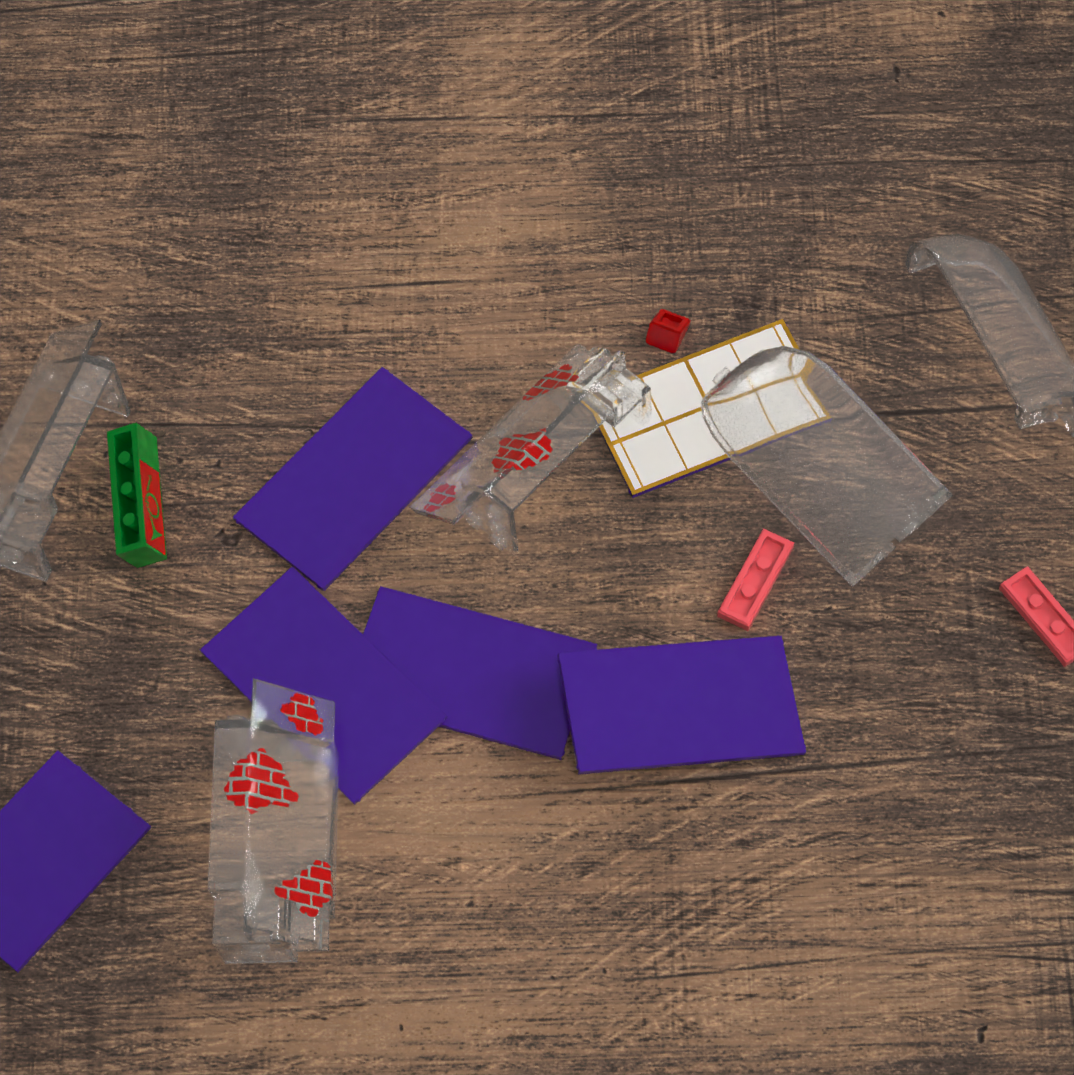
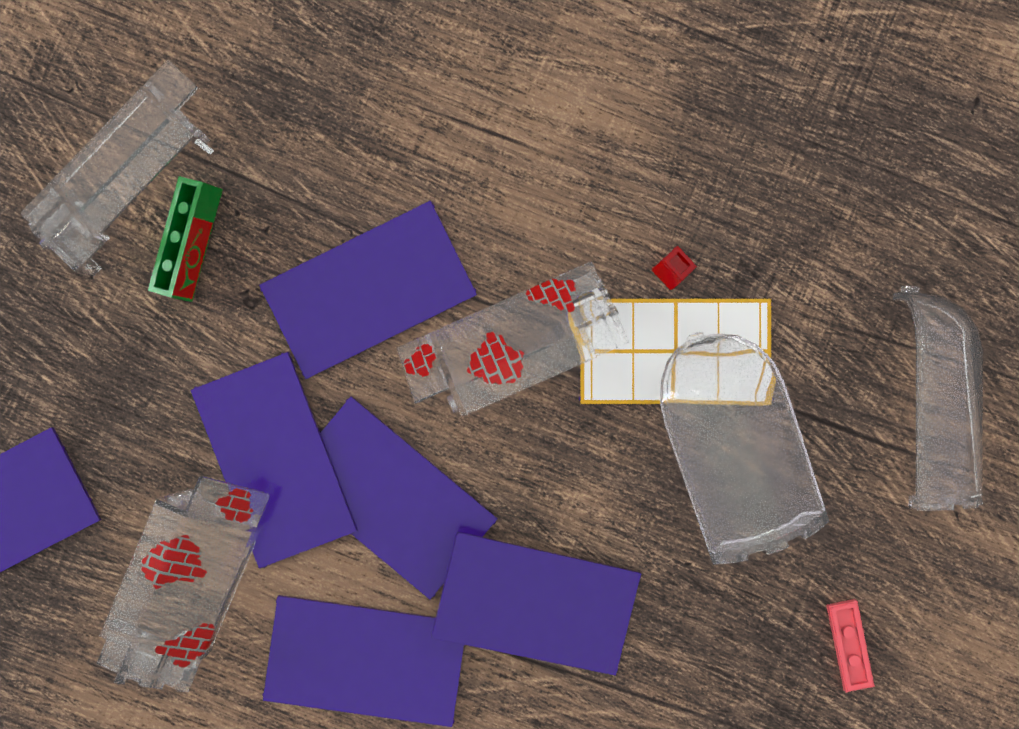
camera: 20 degrees right, 25 degrees up
coral tile [717,528,794,631] -> none
none -> dark purple piece [262,595,464,727]

